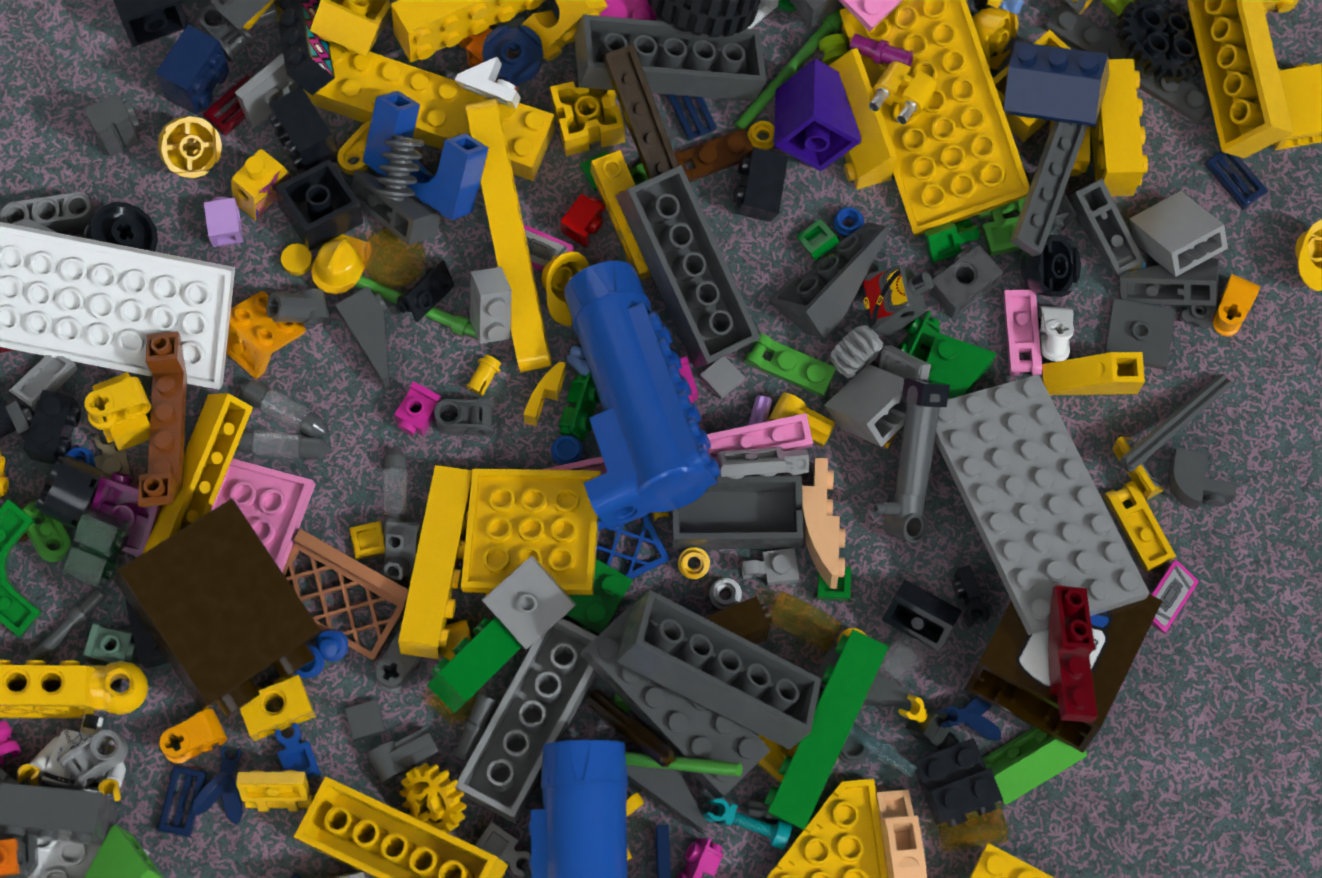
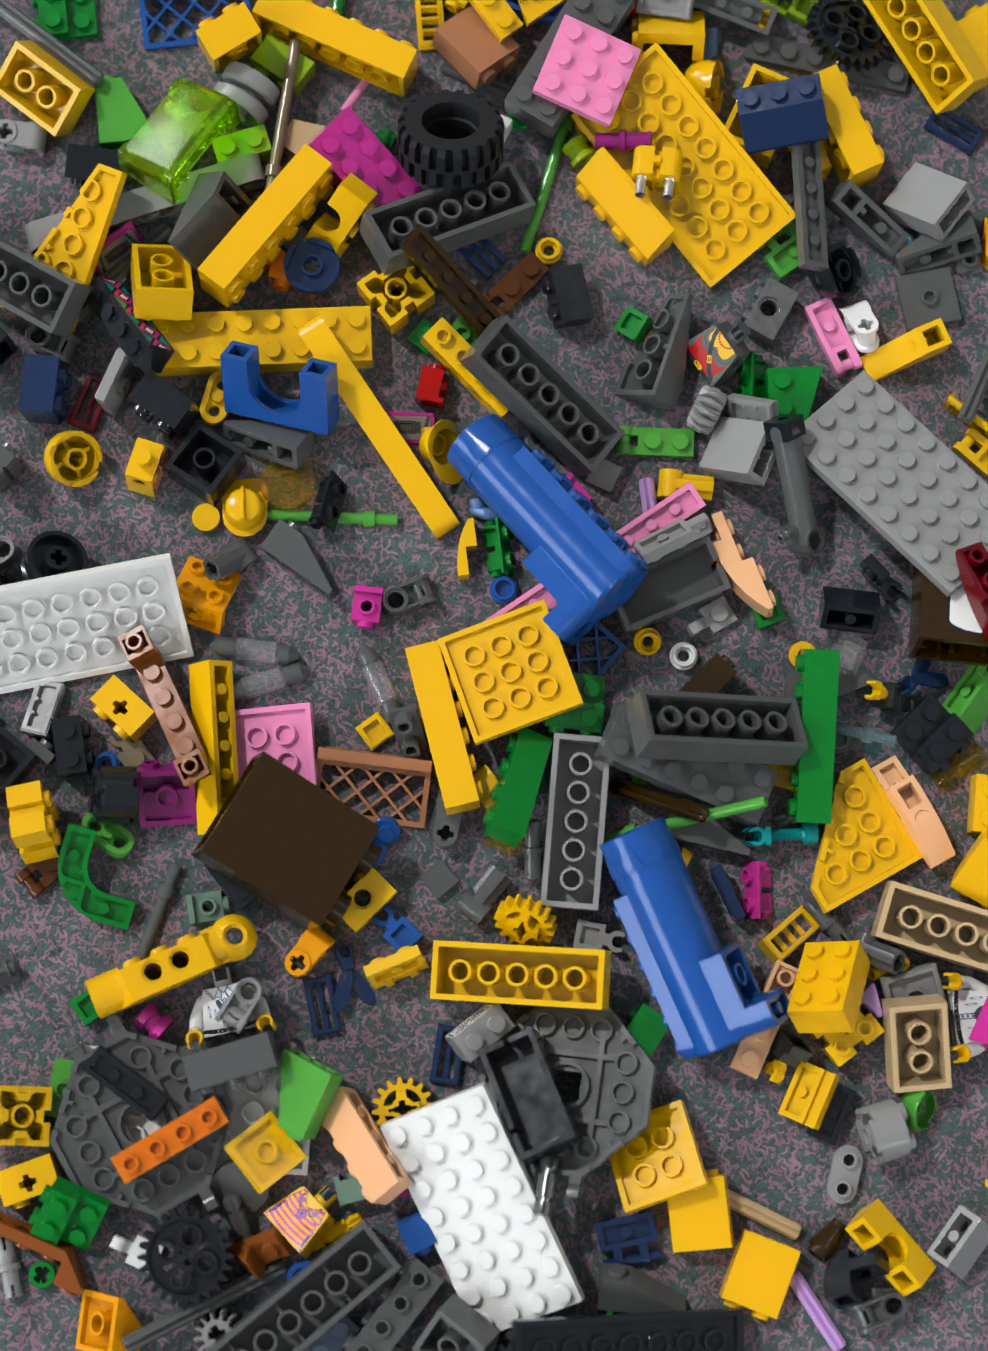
camera: 25 degrees left, 10 degrees up
clear green piece [63,508,129,587] -> none
yellow piece [84,377,151,430] -> none
lavender brick [204,196,244,247] -> none
dark grey piece [375,134,425,202] -> none
white slope [455,57,521,109] -> none
yellow pin [466,354,501,397] -> none
light grey brick [470,267,512,344] -> none
light grey plate [482,555,576,650] -> none
clear yellow slope [770,591,841,653] -> none
dark purple slope [774,59,861,171] -> none
blue plate [833,207,864,237] -> none
green plate [923,219,980,263] -> none

